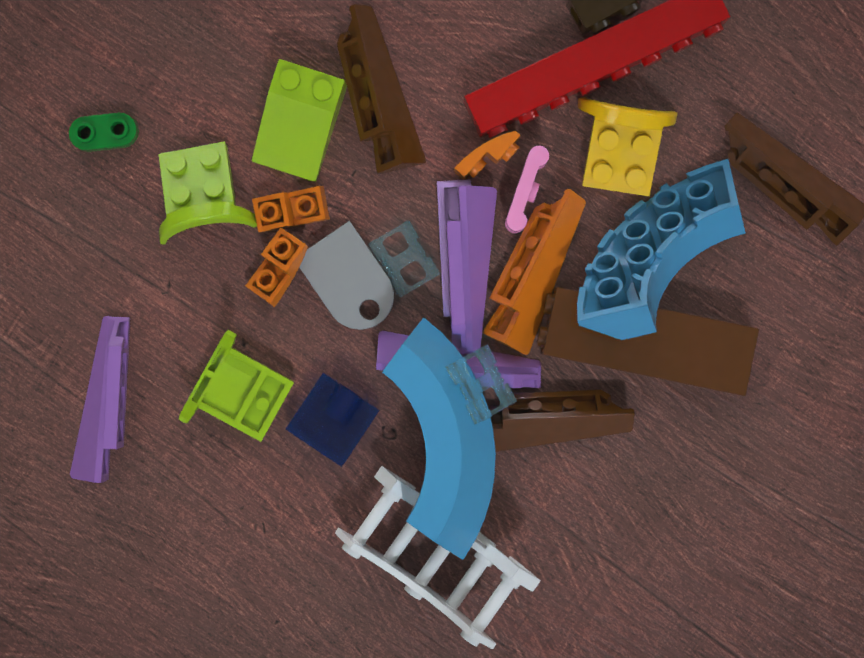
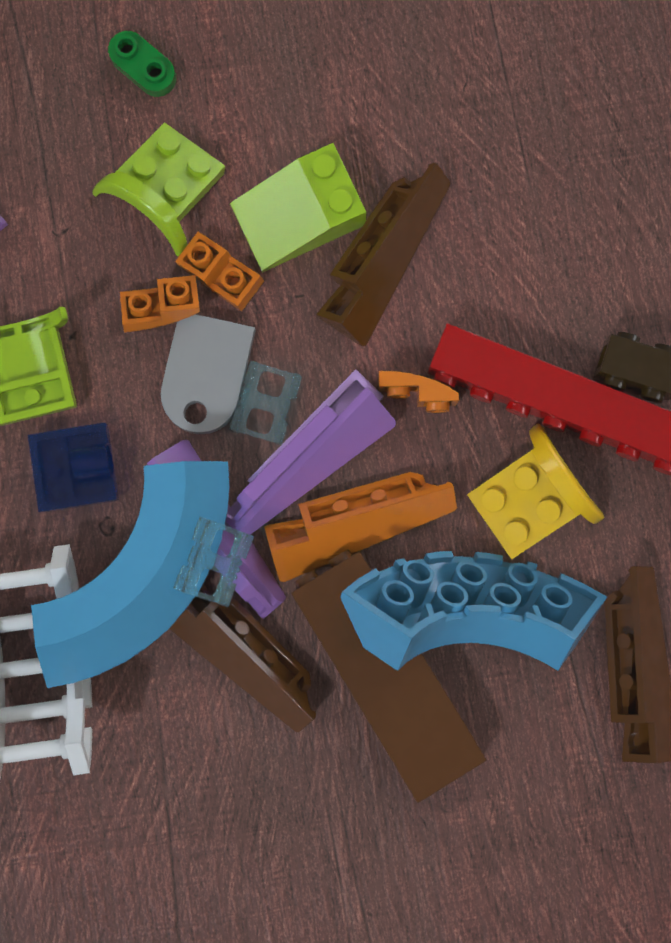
camera: 50 degrees right, 5 degrees down
bright pink plate [505,146,549,234] -> none

